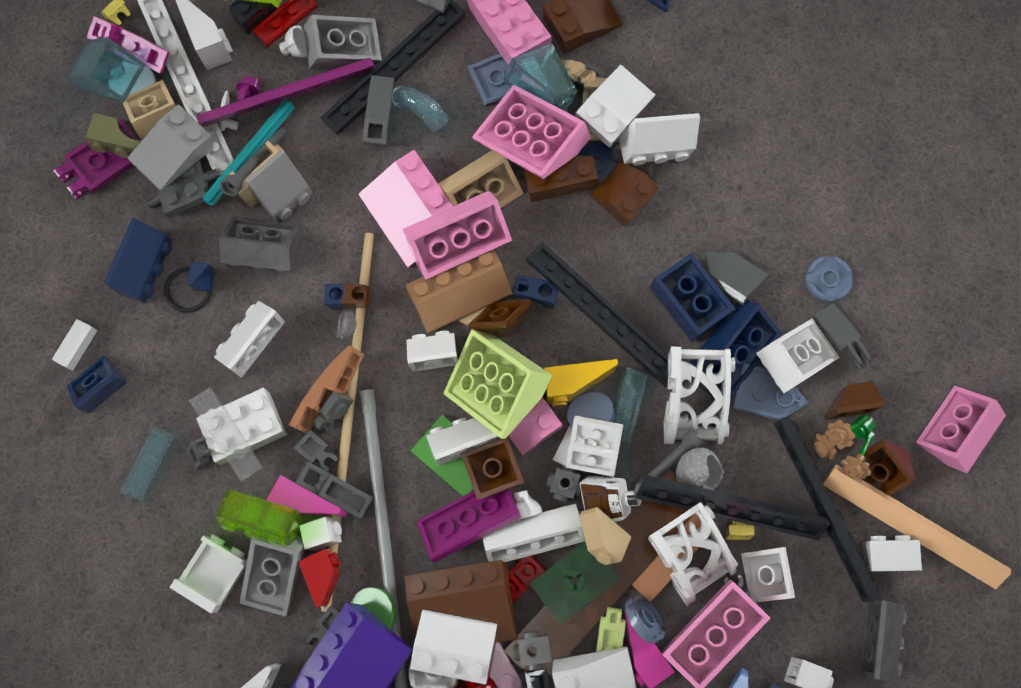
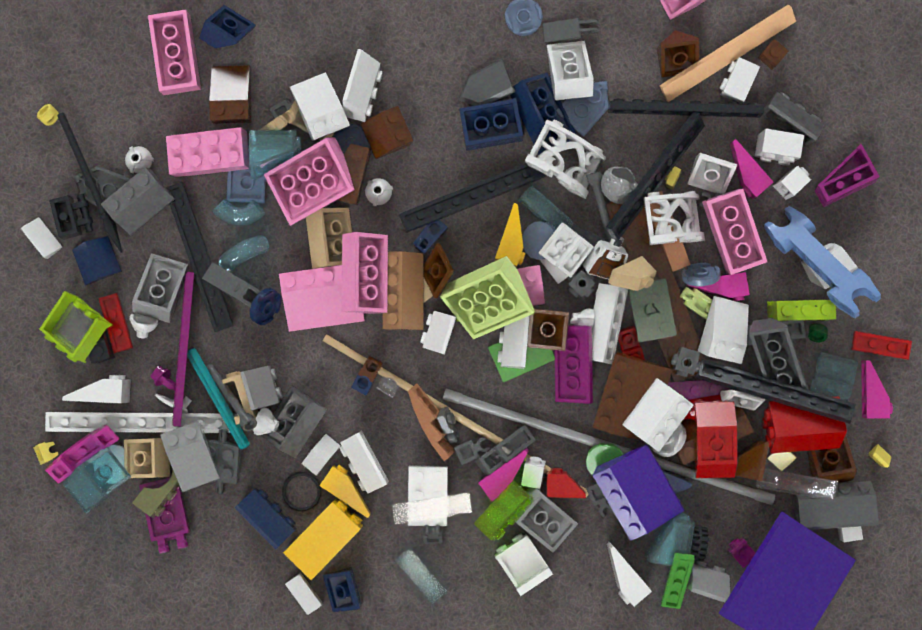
camera: 65 degrees left, 10 degrees up
dark blue slope [187,262,215,292] -> none
medium nougat plant [813,414,876,479] -> none
reddish brown slope [824,381,886,420] -> none
none -> clear light blue cylinder [212,198,266,226]
none -> dark blue tile [250,288,281,325]
none -> white piece [253,407,280,435]
none -> yellow brick [283,499,363,580]
none -> white slope [301,434,340,475]
none -> yellow slope [320,465,371,518]
none -> white piece [365,178,393,206]
none -> dark pink slope [730,139,774,199]
none -> white brick [755,129,804,165]
none -> reddish brown brick [758,39,789,70]

